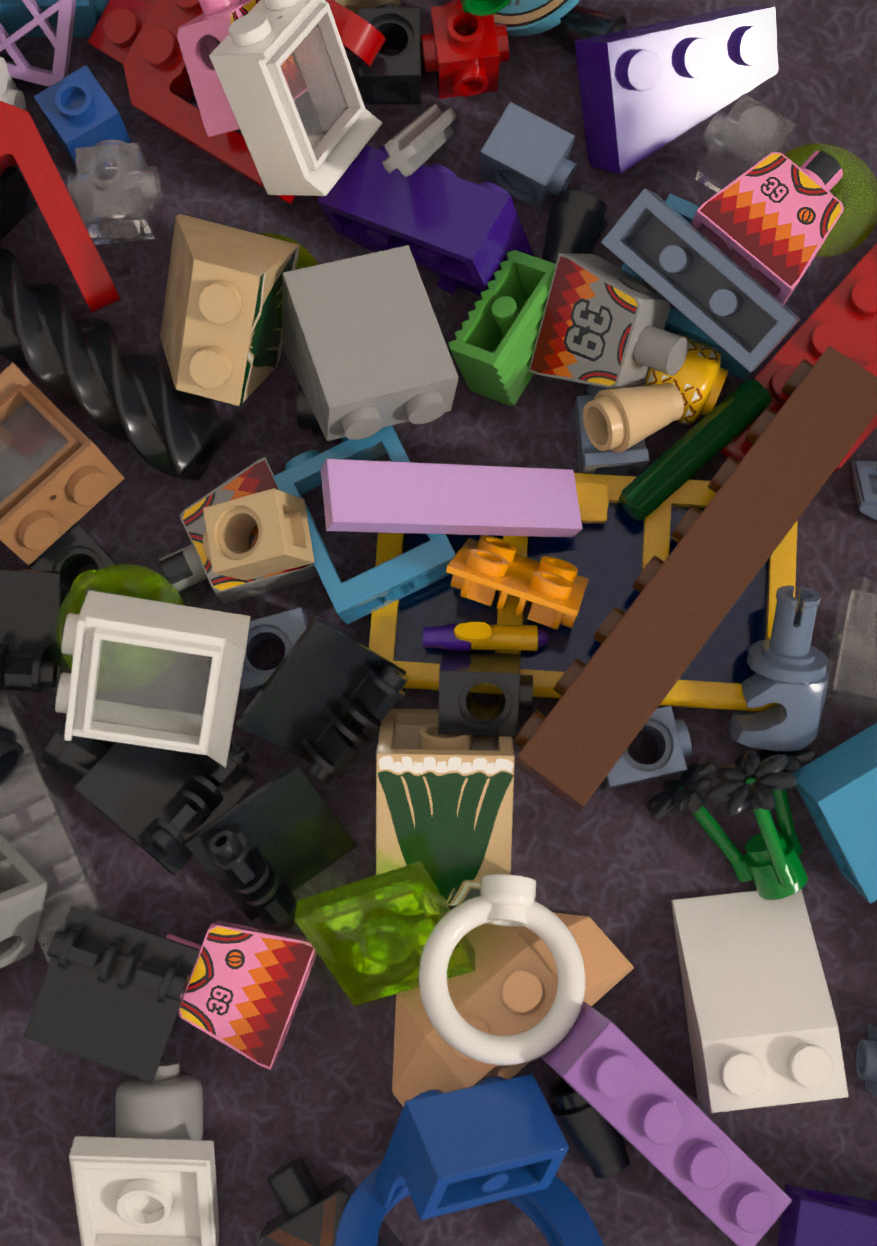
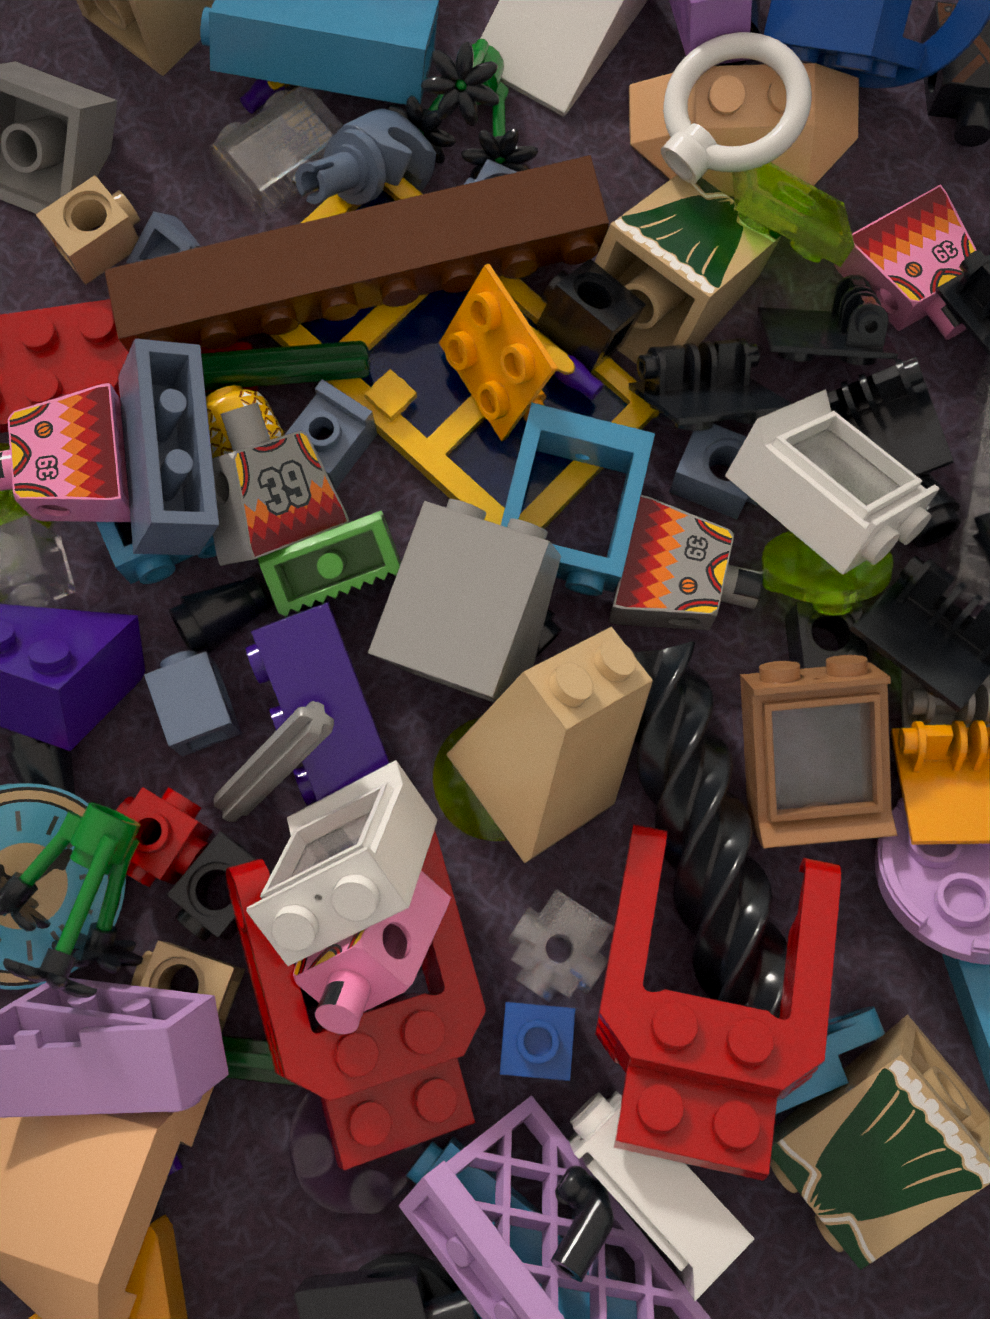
camera: 140 degrees left, 5 degrees down
tan brick [203,488,315,580] -> none
lavender tile [321,459,583,537] -> none
tan cone [583,383,684,453] -> none

